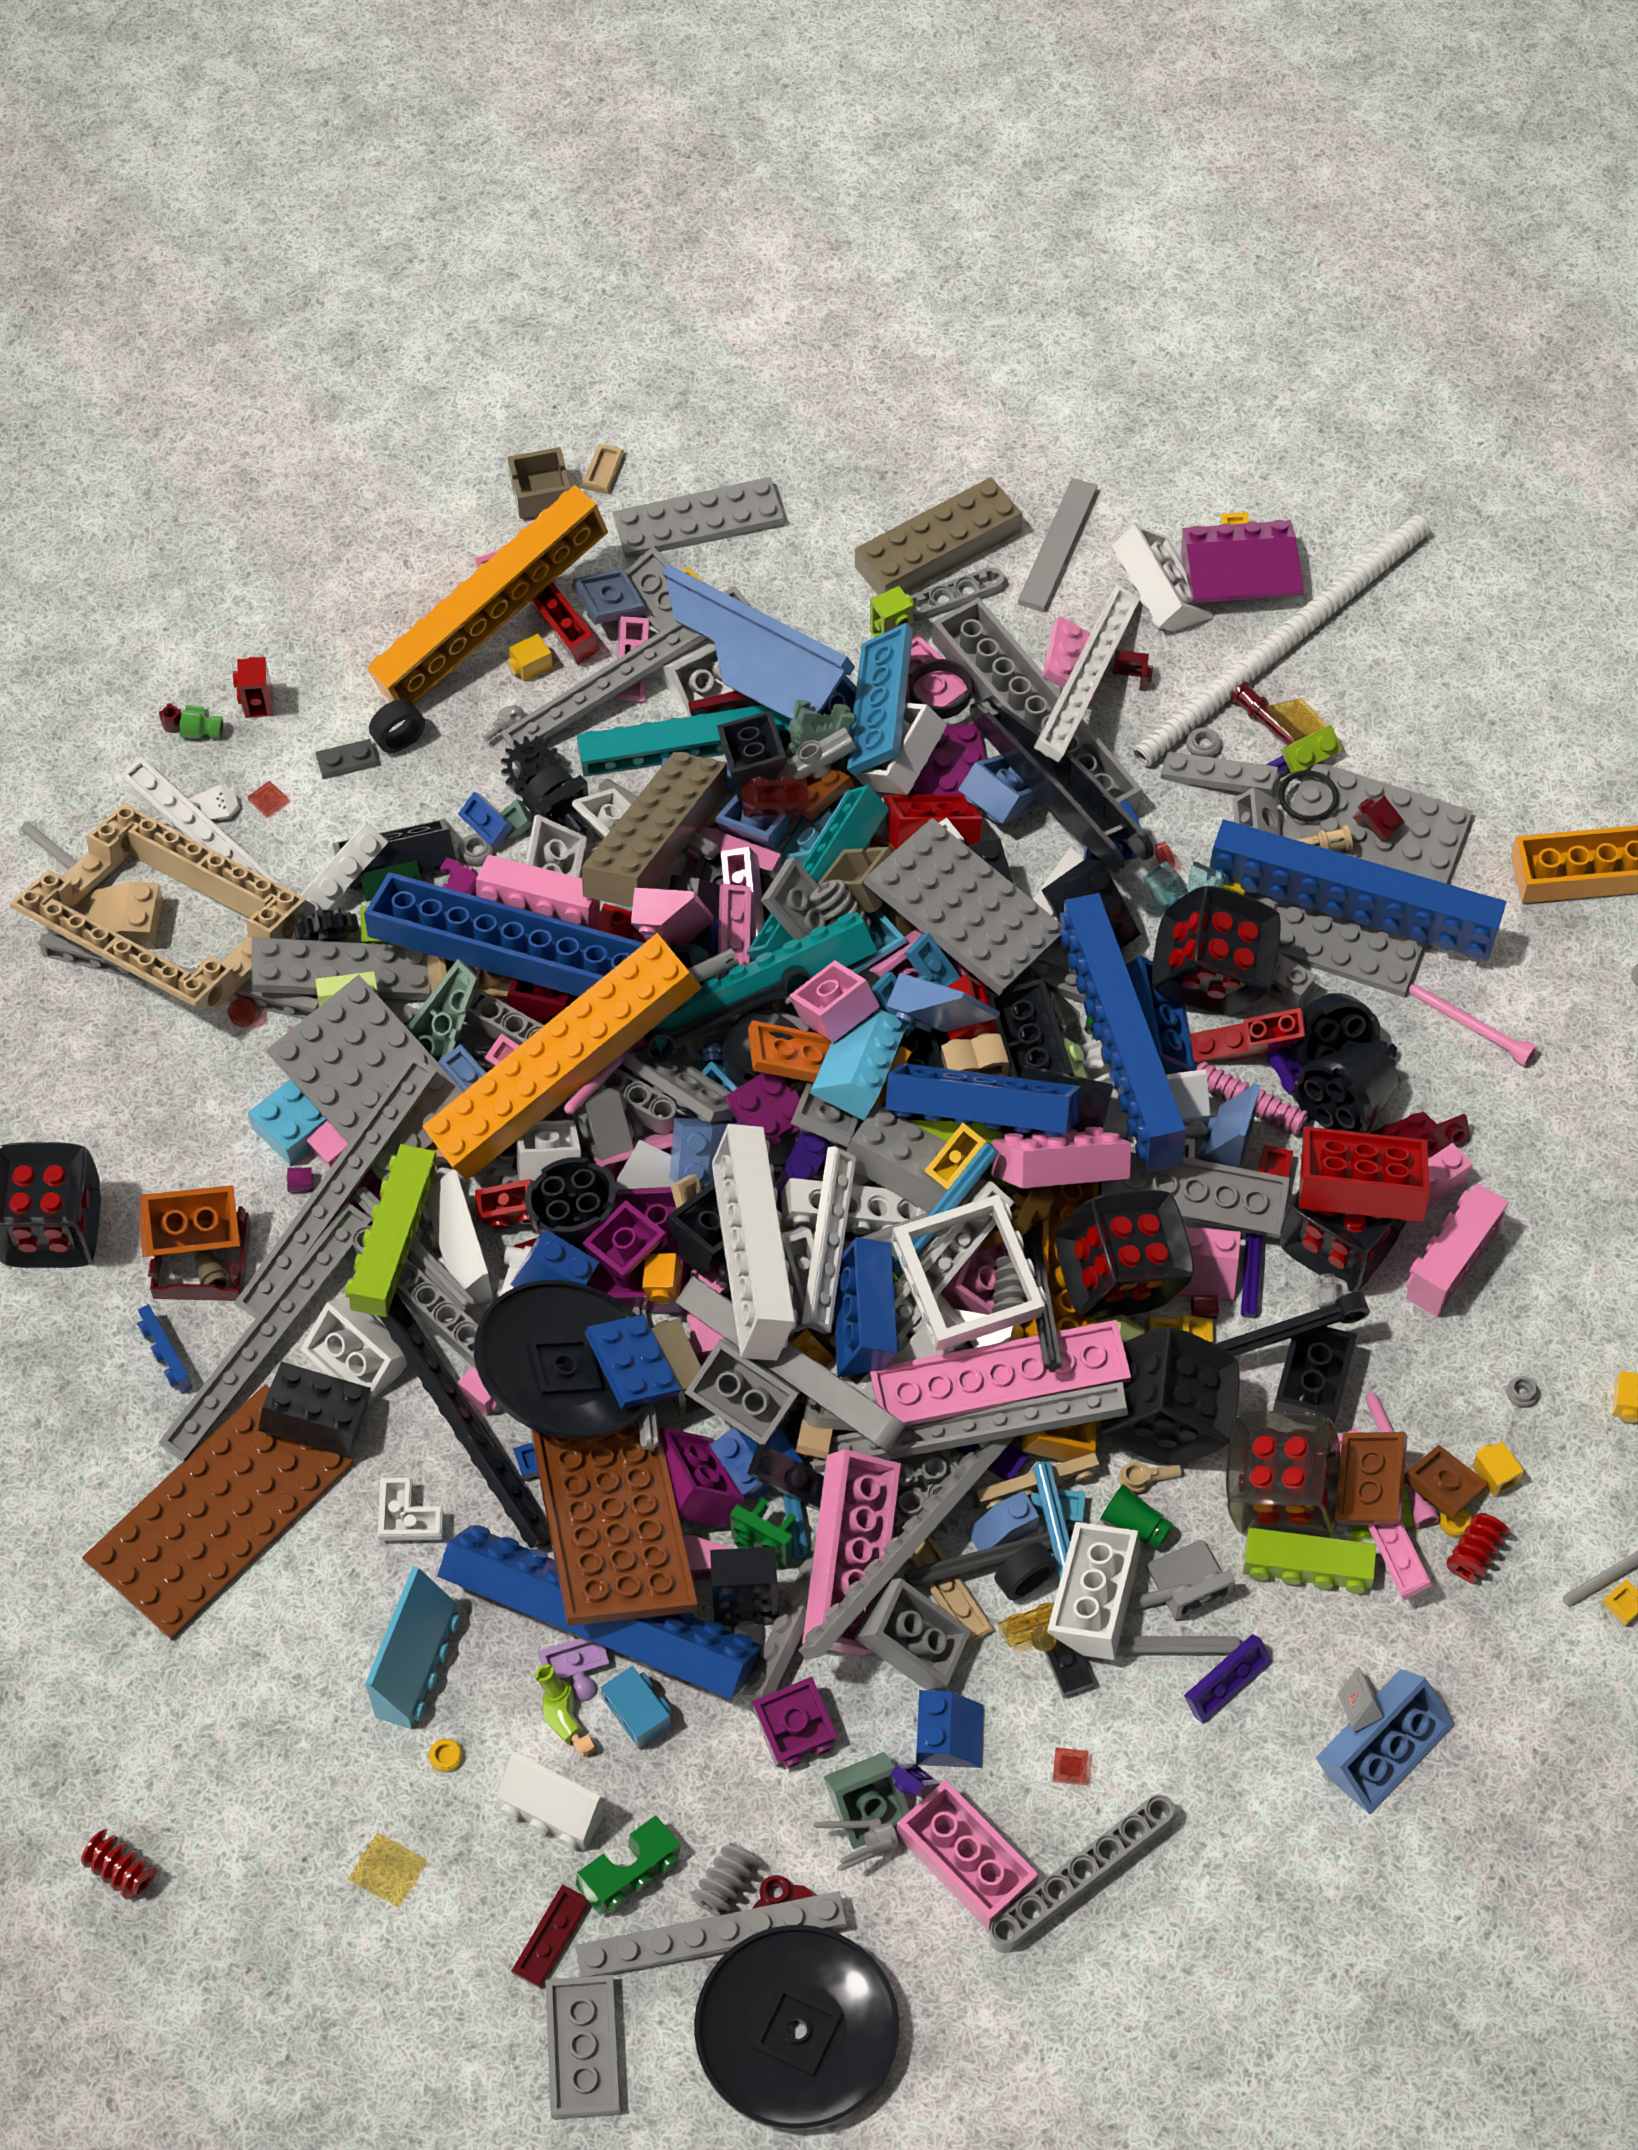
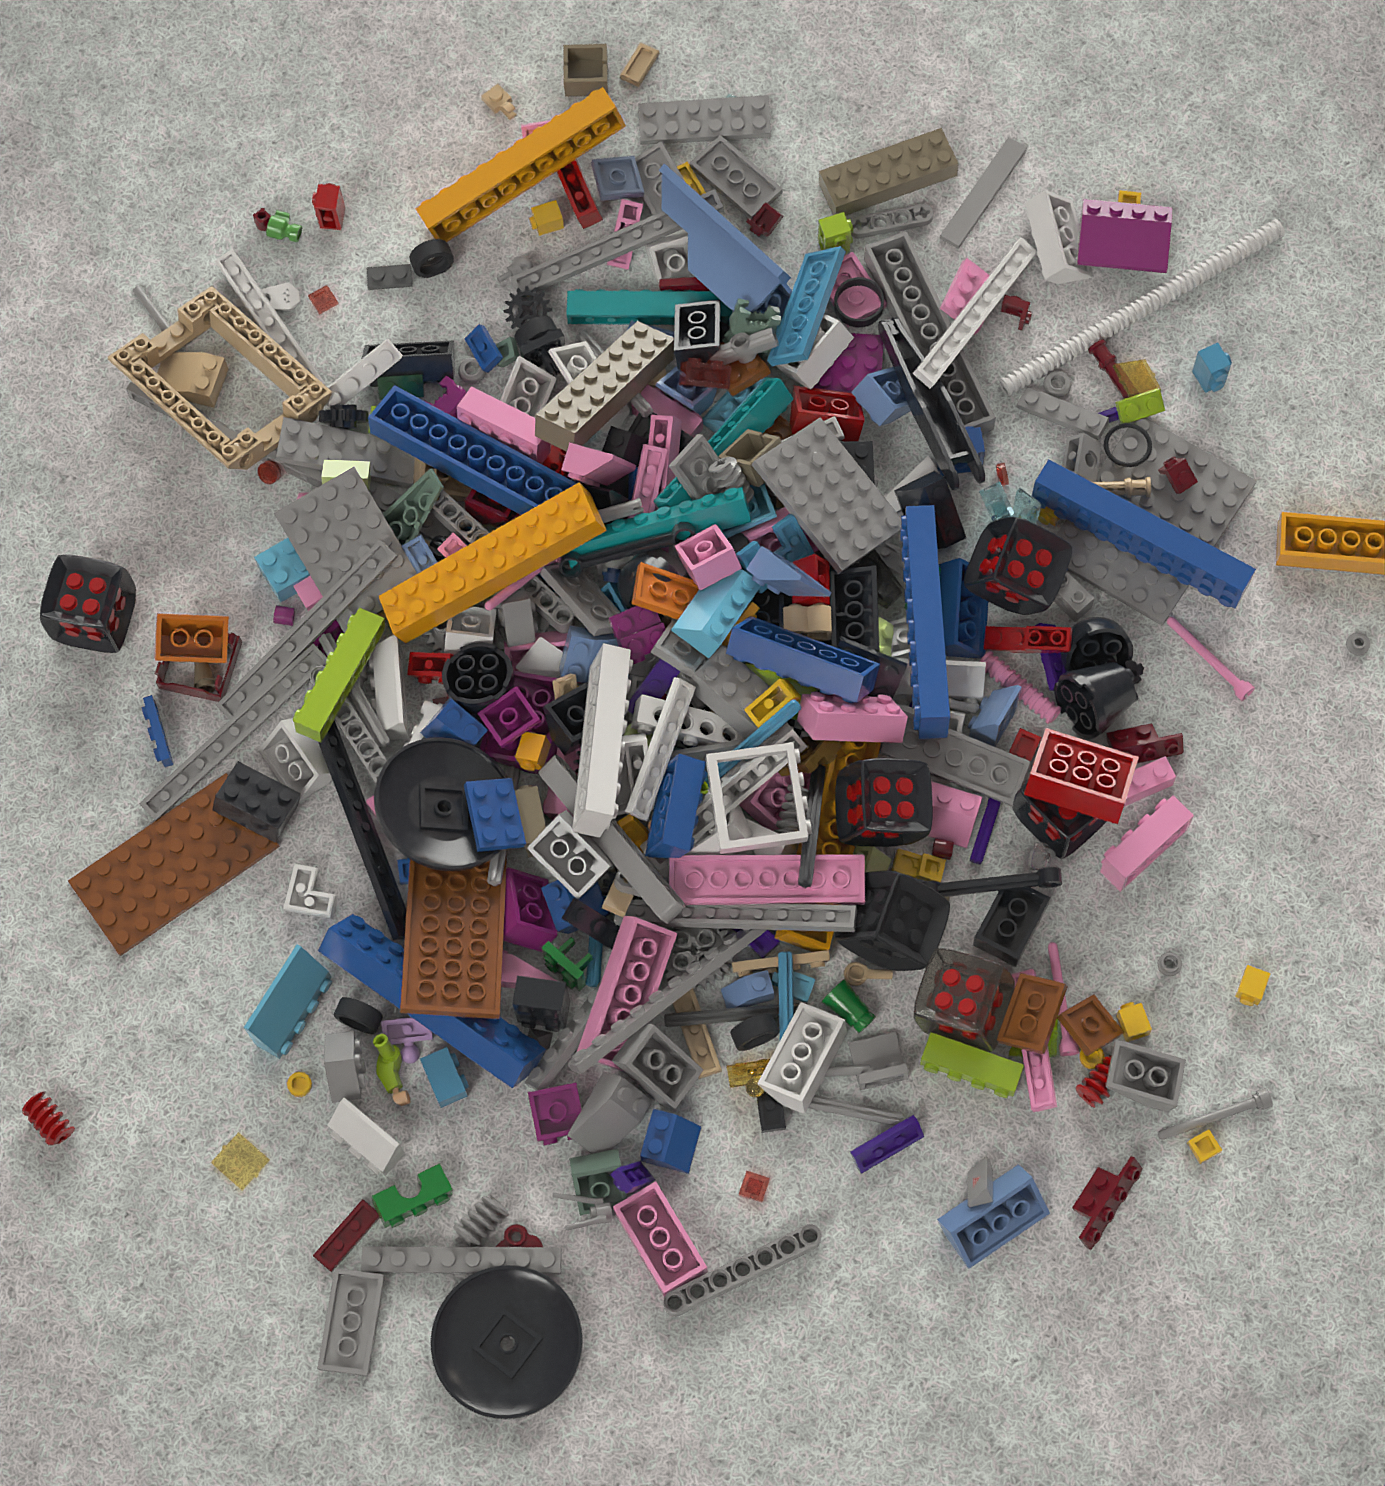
camera: 15 degrees right, 10 degrees up
none -> light grey brick [324,1030,366,1103]
none -> black tyre [333,997,383,1034]
none -> tan plate [481,84,516,120]
none -> light grey slope [567,1071,652,1154]
none -> light grey plate [689,135,783,220]
none -> dark red bracket [746,202,784,237]
none -> dark red bracket [1072,1156,1143,1250]
none -> light grey slope [1106,1039,1186,1112]
none -> dark azure brick [1192,342,1232,393]

